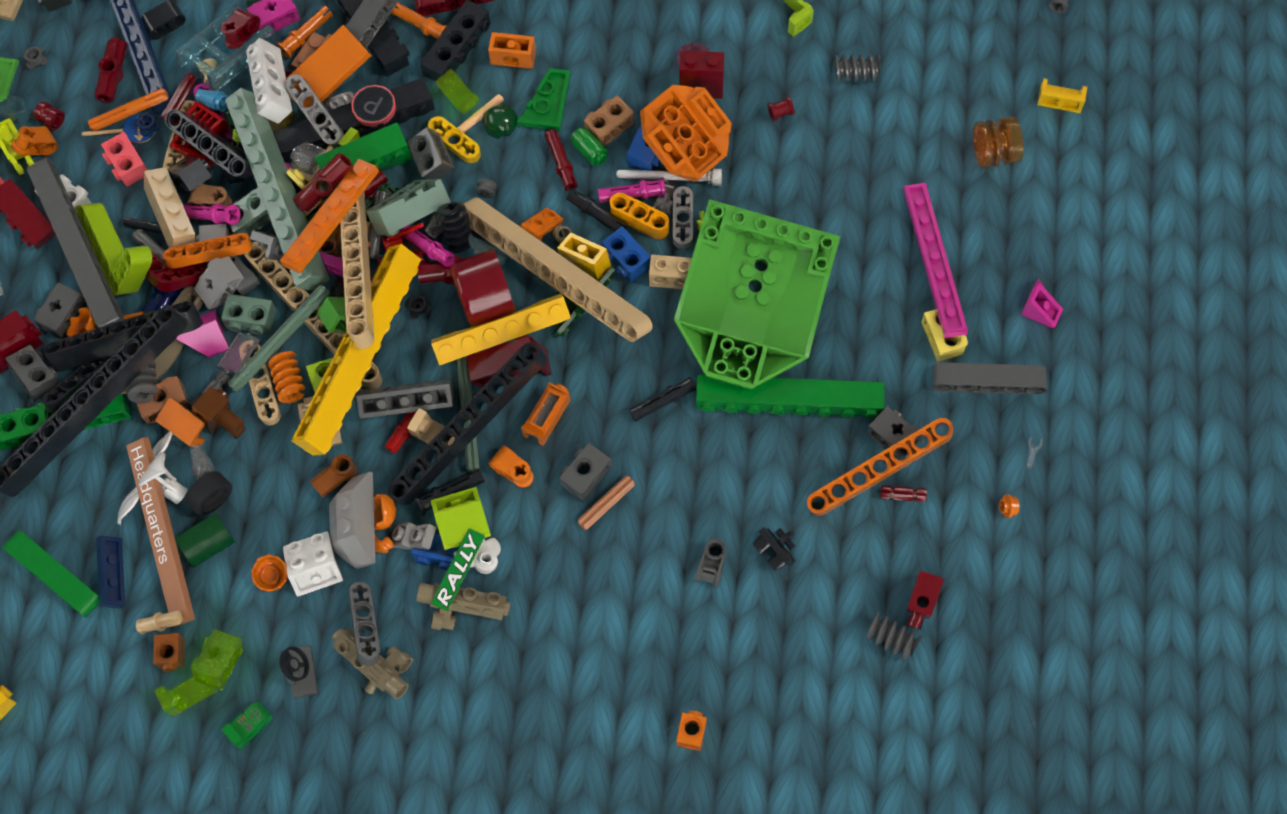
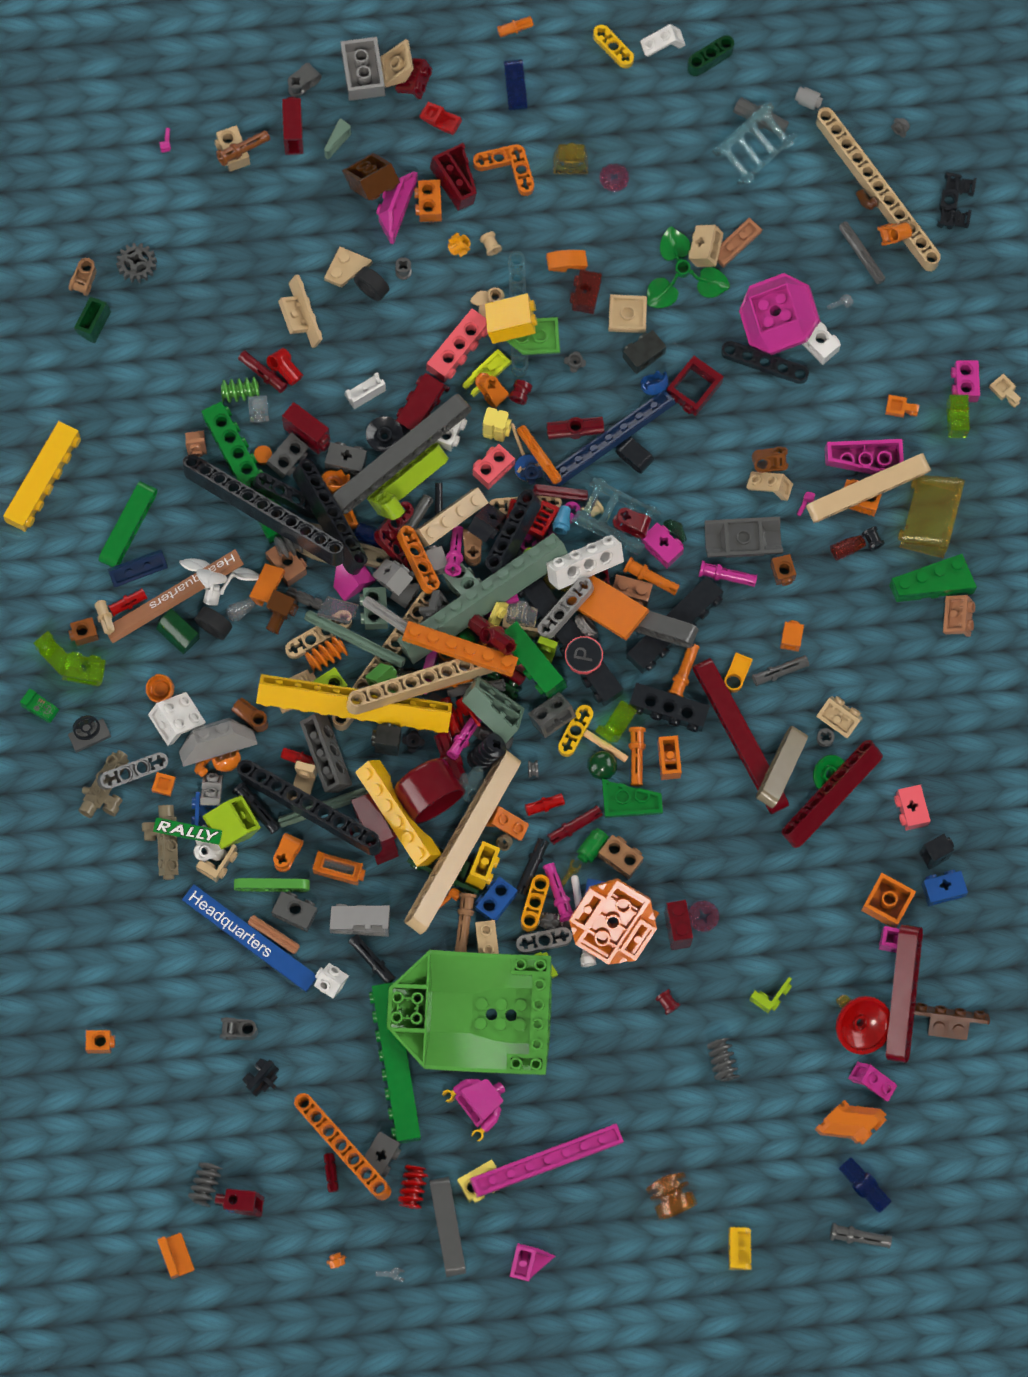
camera: 70 degrees right, 5 degrees up
none -> red pin [108,588,148,616]
none -> orange plate [152,772,176,797]
none -> orange panel [157,1233,194,1279]
none -> blue tile [182,885,317,993]
none -> tan bracket [196,844,238,882]
none -> bright green beam [234,878,310,892]
none -> orange tile [254,445,273,465]
none -> white brick [314,963,349,999]
none -> light grey wedge [330,904,390,937]
none -> light grey axle [363,596,408,633]
none -> black dish [366,416,403,452]
none -> pearl dark grey brick [371,723,401,756]
none -> red piece [398,1165,428,1209]
none -> dark pink torso [442,1079,505,1141]
none -> medium nougat pin [454,893,477,952]
none -> light yellow brick [483,407,512,442]
none -> red pin [524,793,565,816]
none -> clear yellow hand [561,859,581,886]
none -> orange pin [629,727,646,786]

